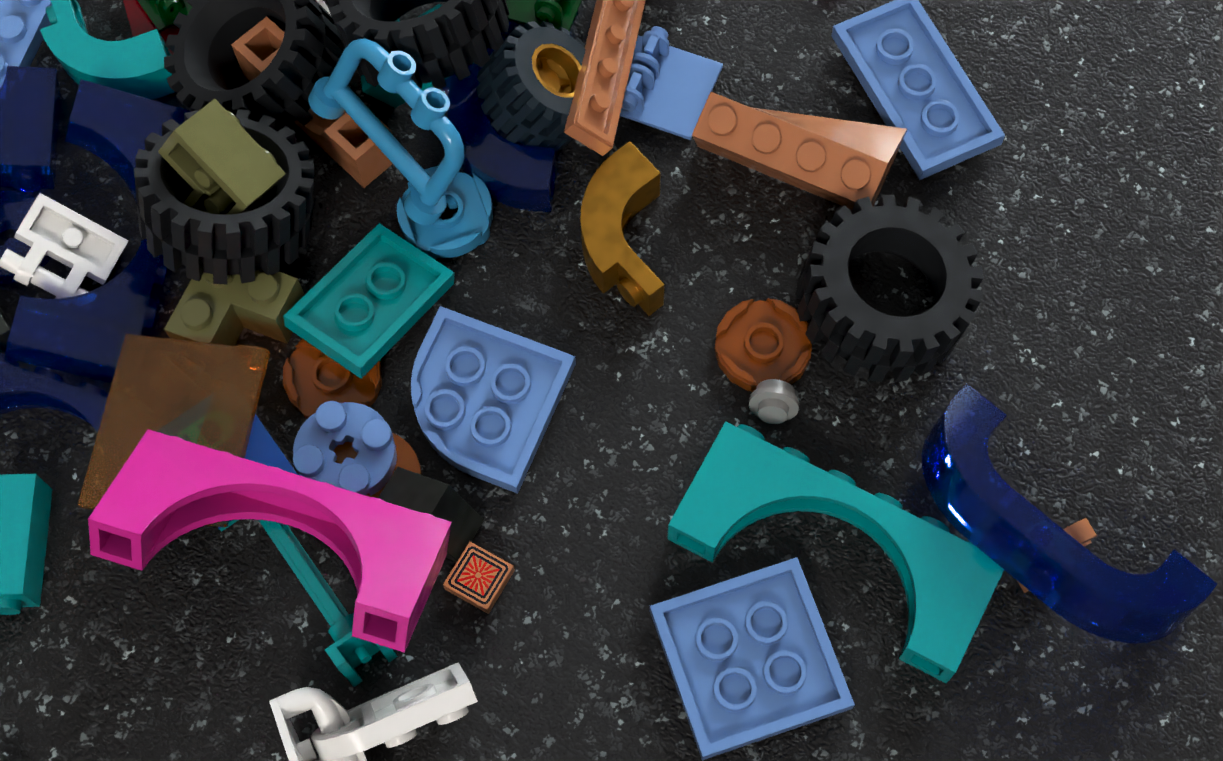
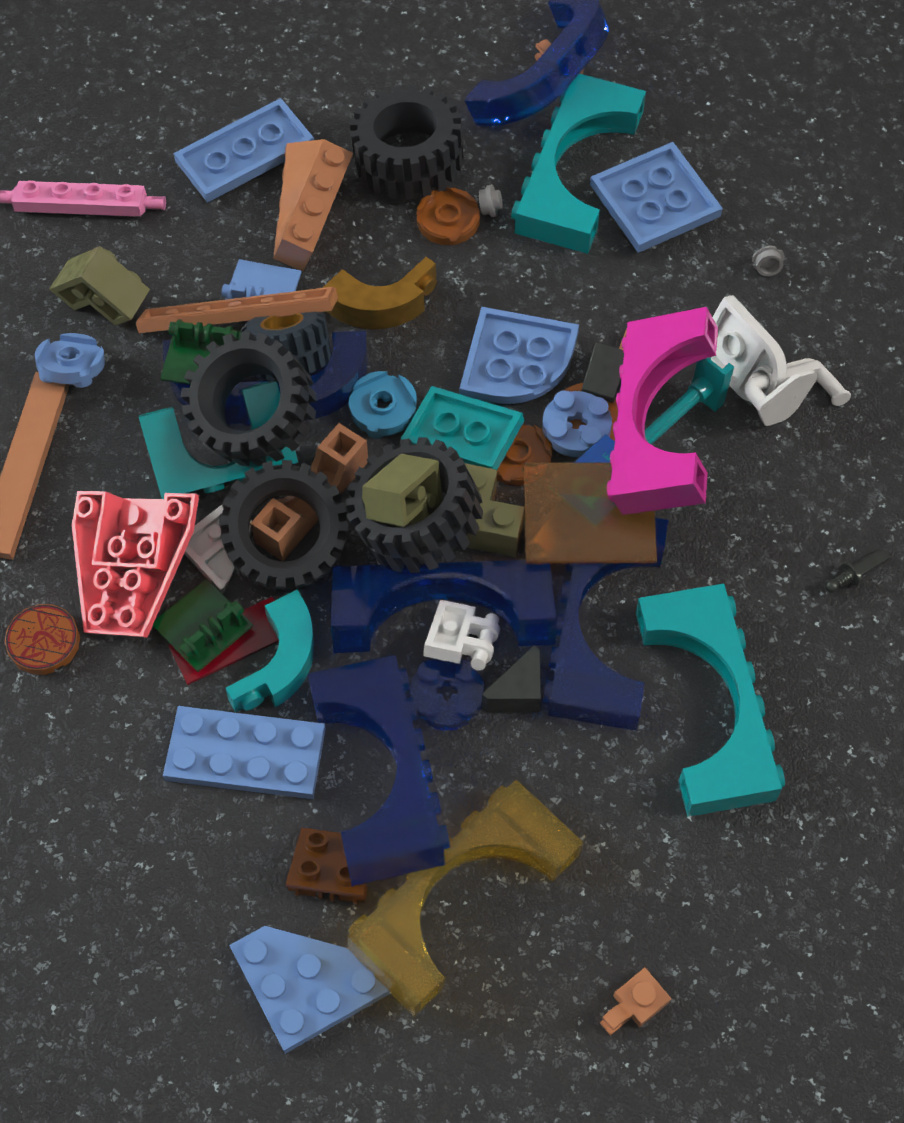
camera: 100 degrees left, 5 degrees down
dark azure bar [308,38,465,225] -> none

